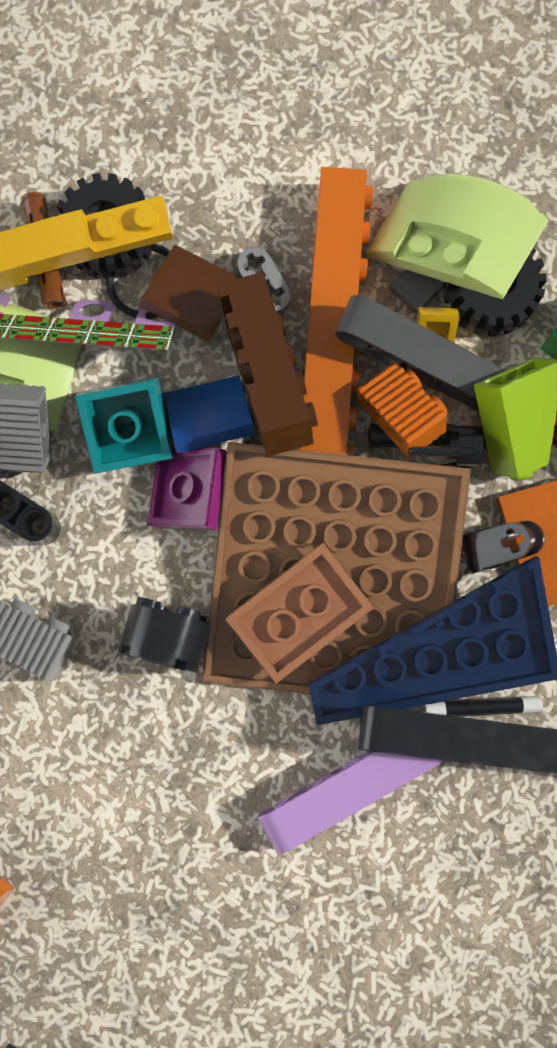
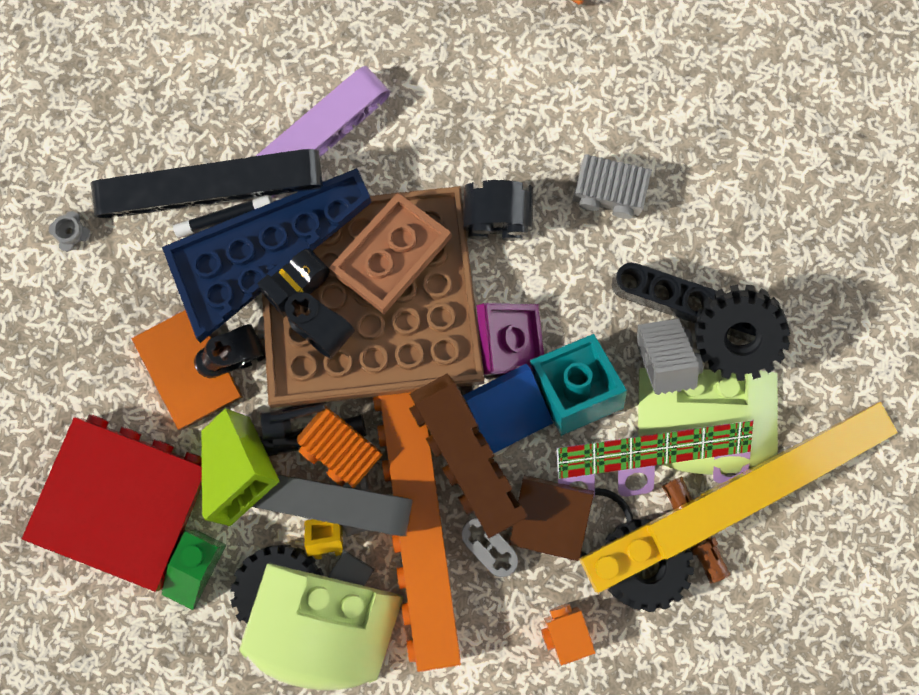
camera: 165 degrees right, 0 degrees up
none -> black leg [257,248,330,317]
none -> black piece [285,292,355,359]
none -> orange brick [541,604,596,666]

